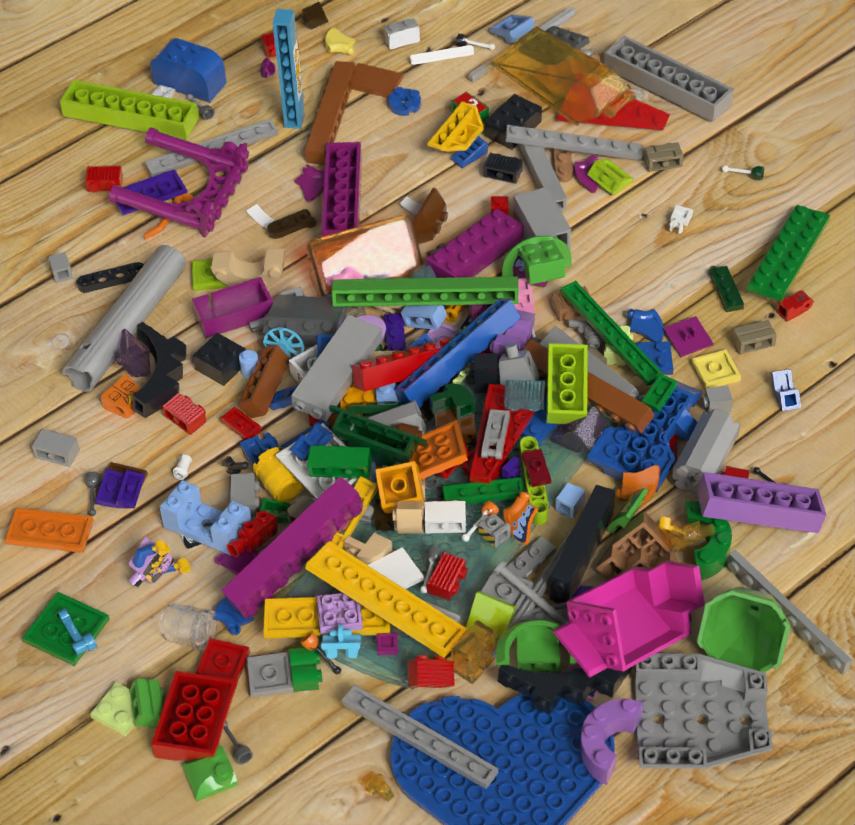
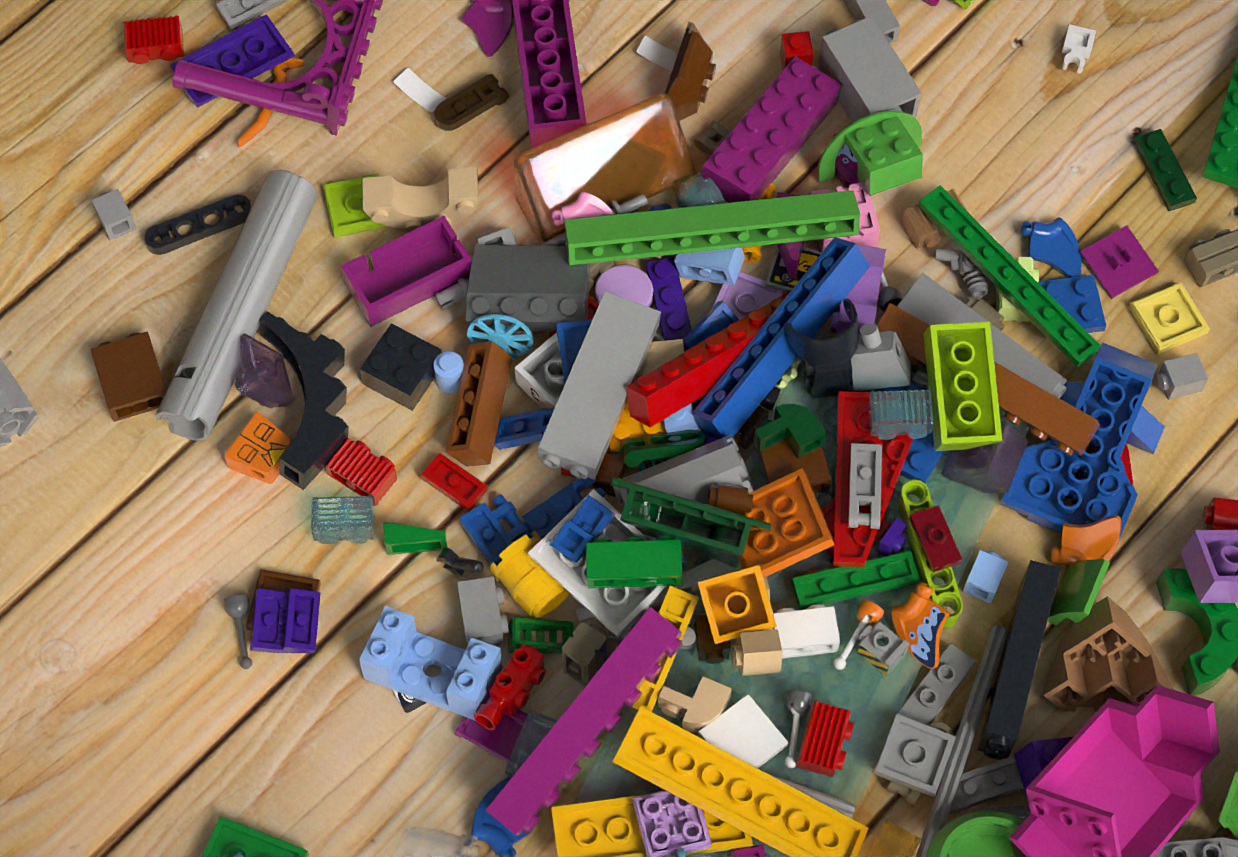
camera: 10 degrees left, 15 degrees up
orange plate [5,508,94,553] -> none
light grey brick [32,429,80,467] -> none
torso [128,537,191,588] -> none
white pin [173,454,192,480] -> none
lime tile [466,591,516,643] -> none
light grey bar [494,561,570,625] -> none
green plate [642,374,678,413] -> none
clear yellow torso [658,517,716,553] -> none
light grey brick [673,409,740,495] -> none
none -> reddish brown brick [90,331,167,422]
none -> clear light blue brick [311,496,375,545]
none -> green slope [383,522,447,555]
none -> black piece [784,298,859,368]

